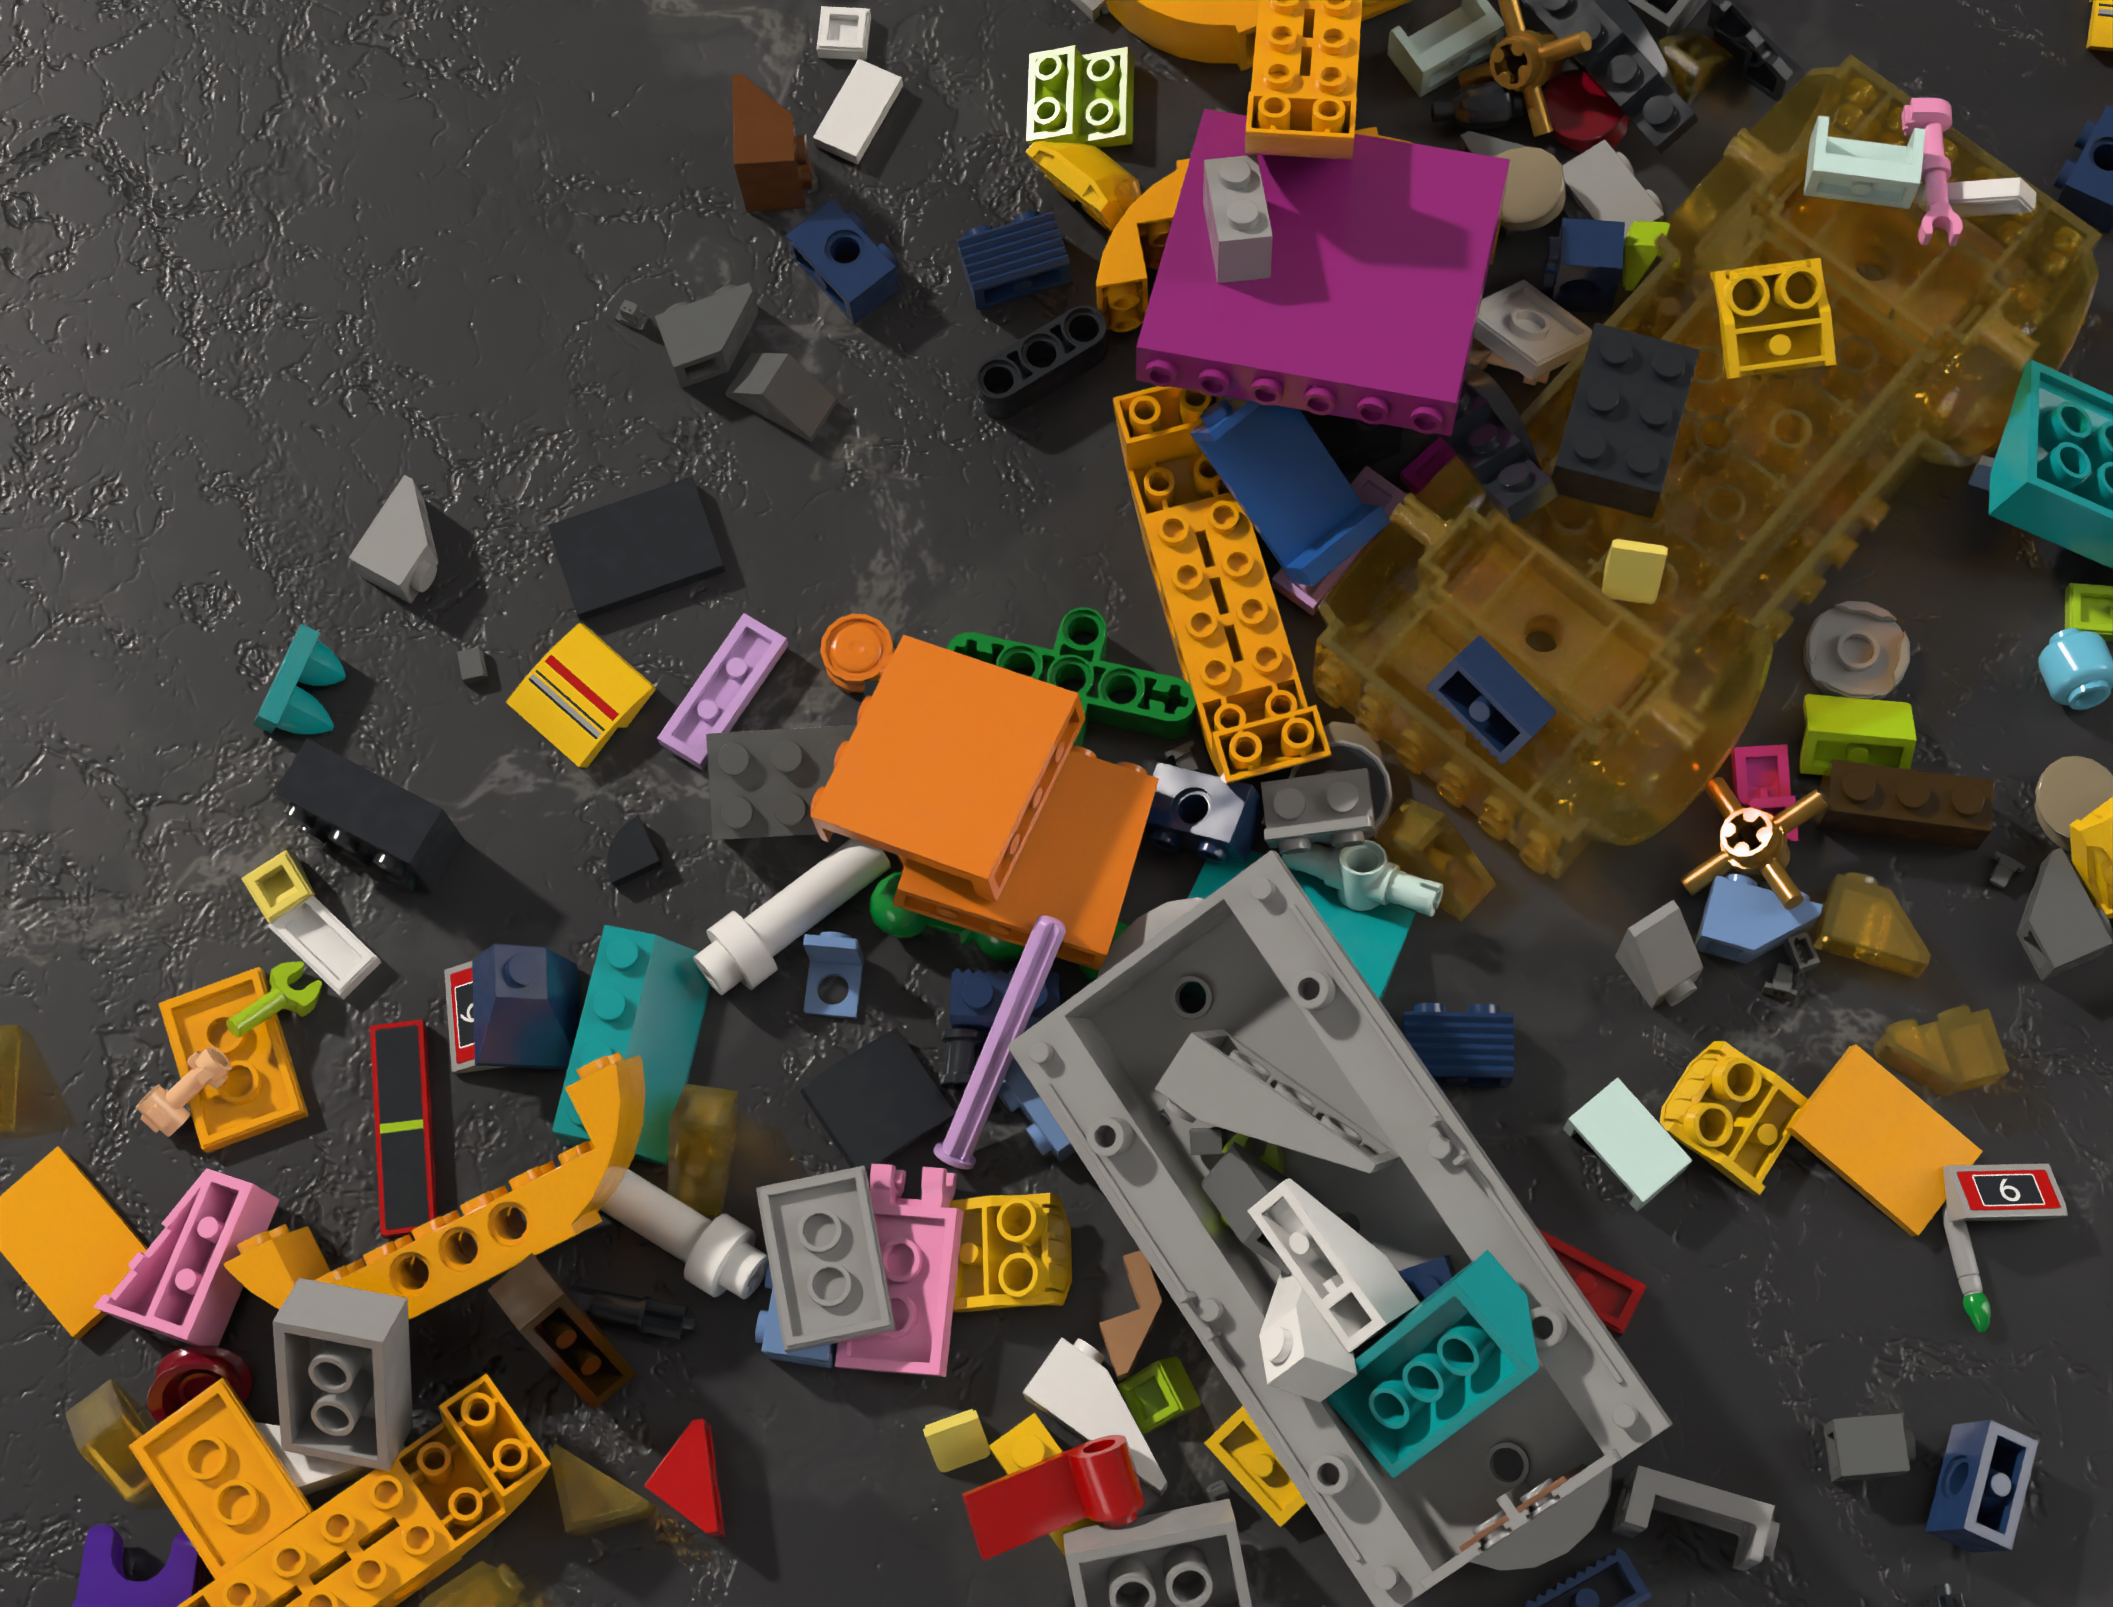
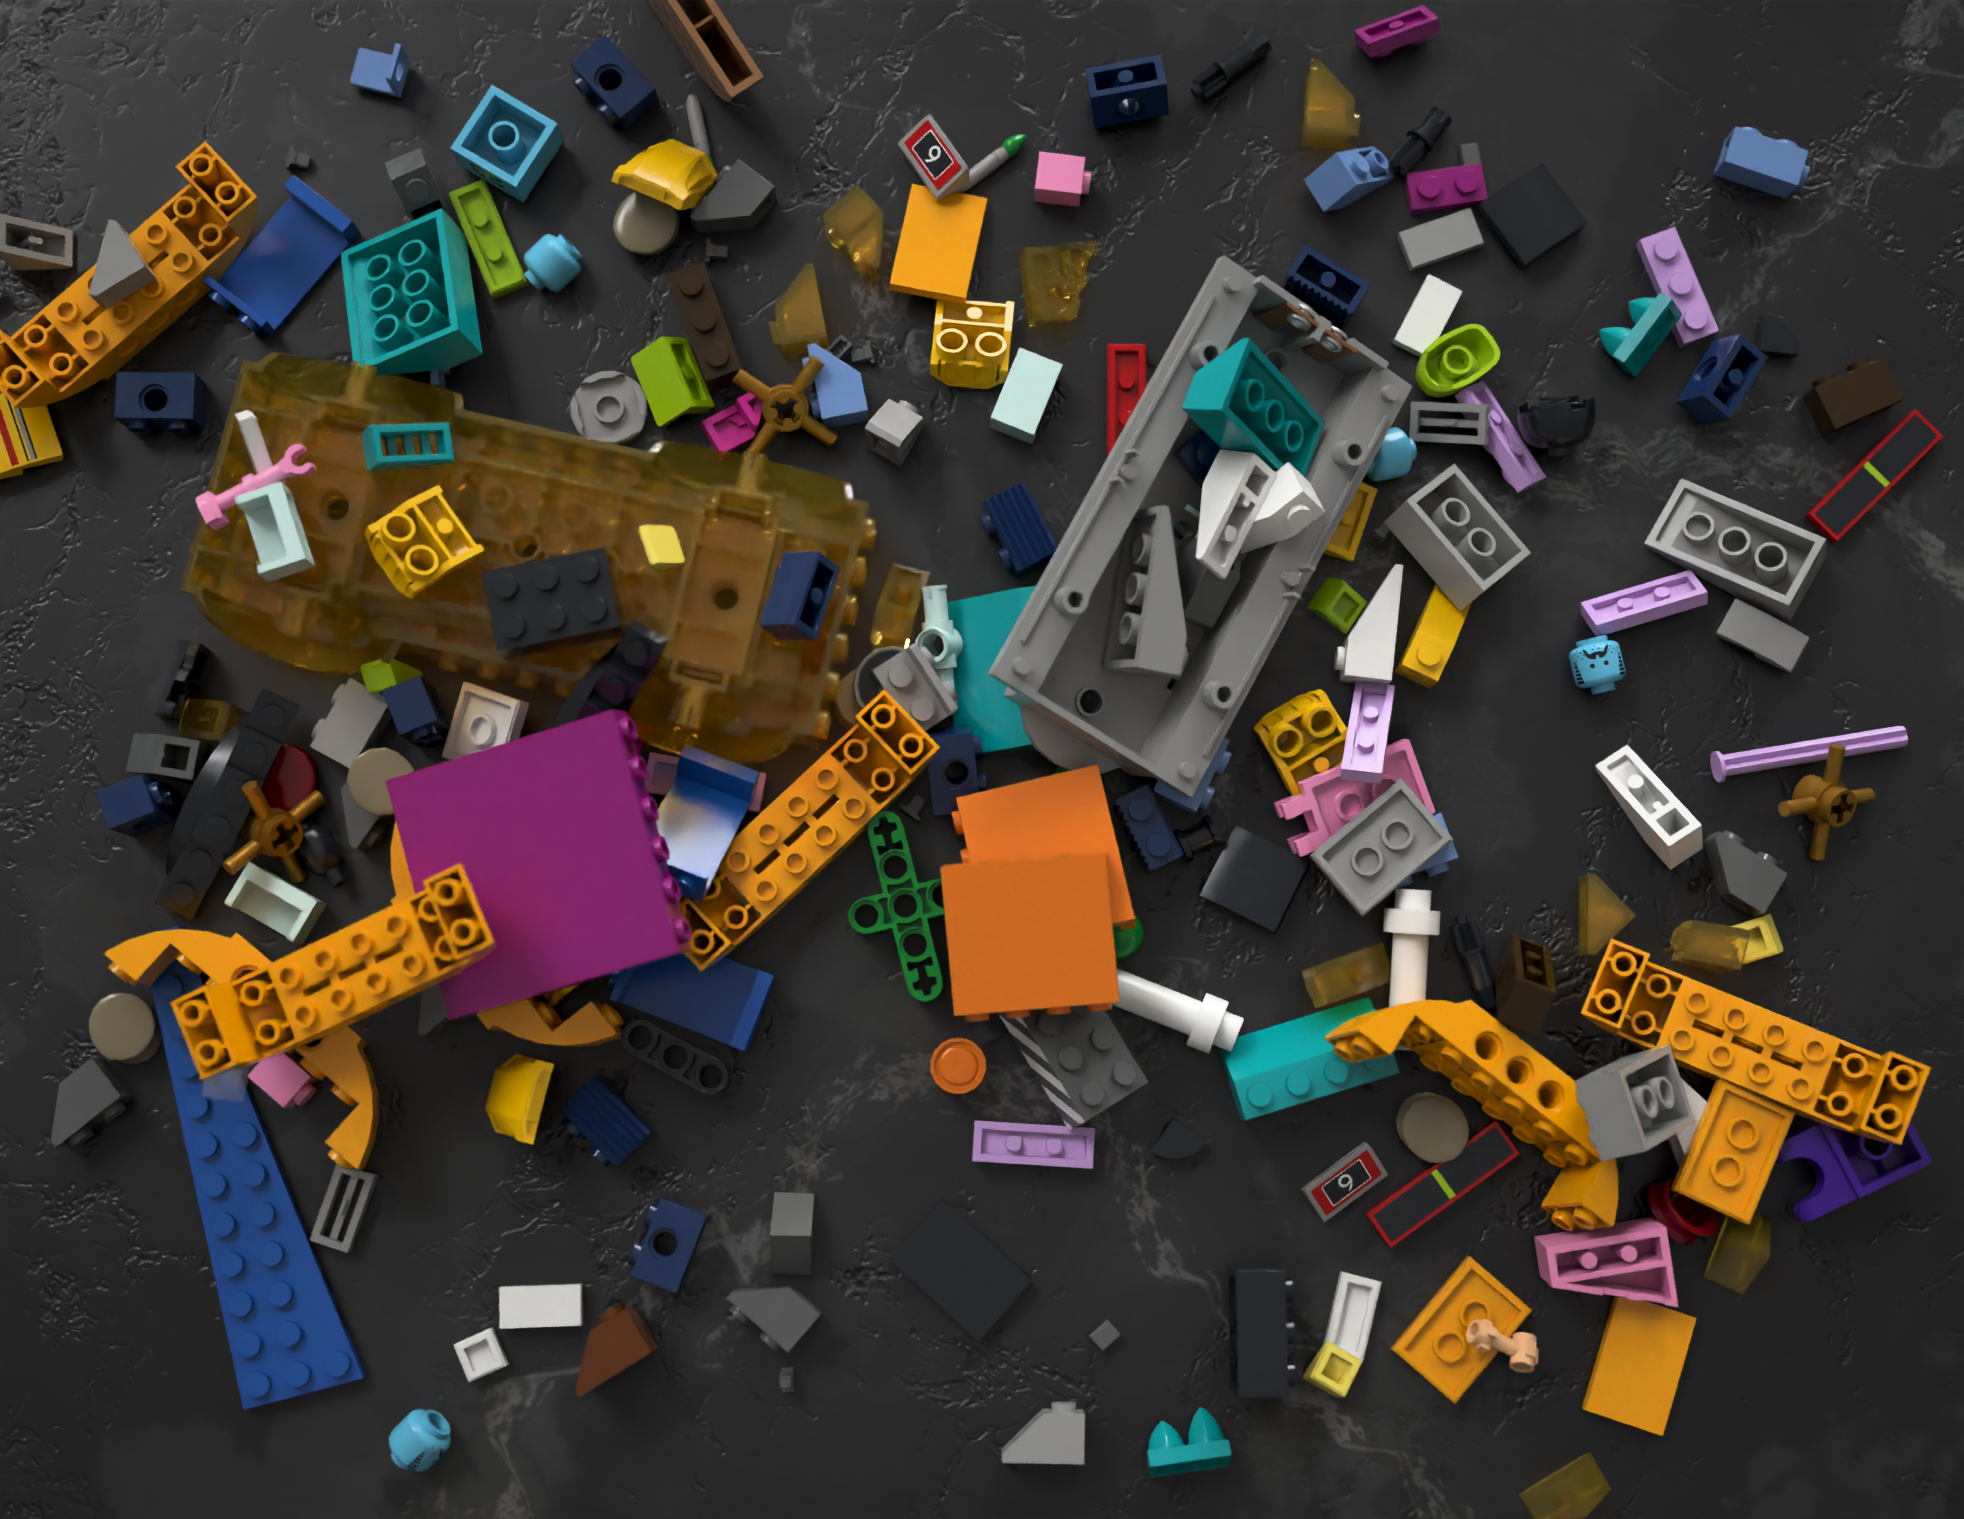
camera: 130 degrees left, 10 degrees up
lime bar [226,961,322,1038] -> none
dark blue slope [472,944,579,1069] -> none
yellow slope [506,623,656,768] -> none
red slope [644,1419,725,1538] -> none
medium blue bracket [803,932,864,1019] -> none
light yellow slope [923,1409,991,1473] -> none
lavender axle [934,915,1066,1169] -> none
red door [962,1435,1146,1560] -> none
lime slope [1026,46,1135,148] -> none
medium nougat slope [1099,1250,1163,1383] -> none
light grey brick [1203,154,1273,283] -> none
light grey panel [1611,1465,1780,1571] -> none
dark grey brick [1823,1413,1916,1482] -> none
none -> teal slope [362,422,455,472]
none -> blue panel [607,953,776,1052]
none -> clear yellow slope [1018,241,1097,327]
none -> bright pink brick [1034,152,1091,207]
none -> lavender plate [1341,681,1395,784]
none -> medium azure head [1366,427,1417,481]
none -> dark tan piece [1396,1092,1469,1163]

